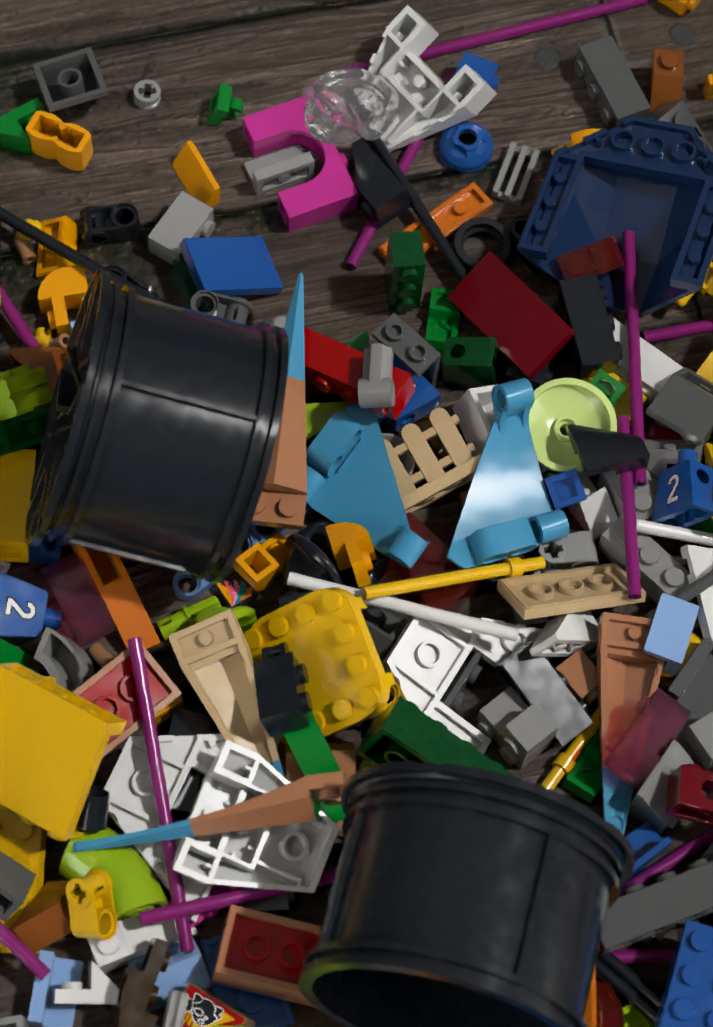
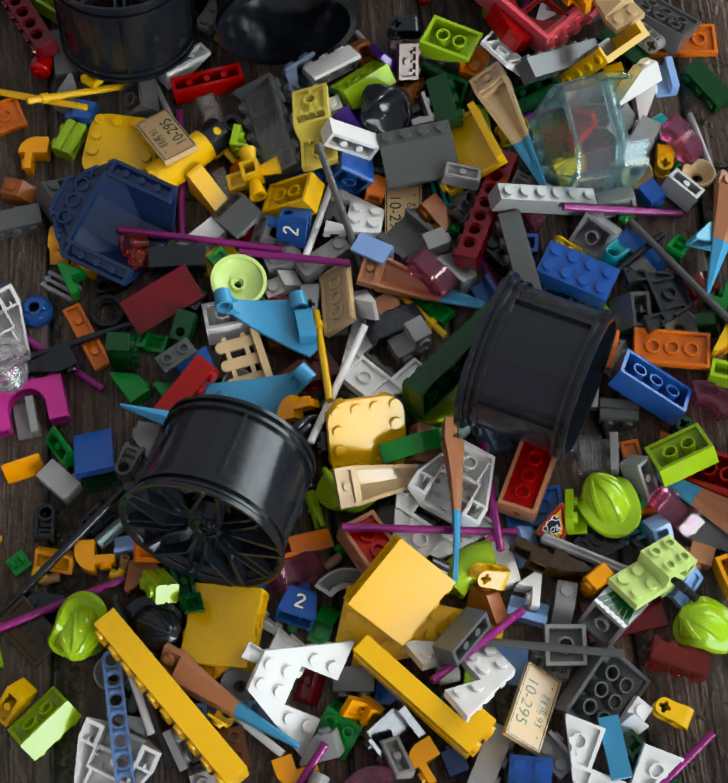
camera: 75 degrees left, 0 degrees up
black brick [253,642,313,737] -> none
light grey piece [358,343,395,408] -> none
blue plate [545,468,587,510] -> none
black slope [566,424,650,477] -> none
none -> green tile [5,549,33,578]
none -> green slope [45,426,74,466]
none -> green slope [57,262,87,302]
none -> green slope [109,372,152,406]

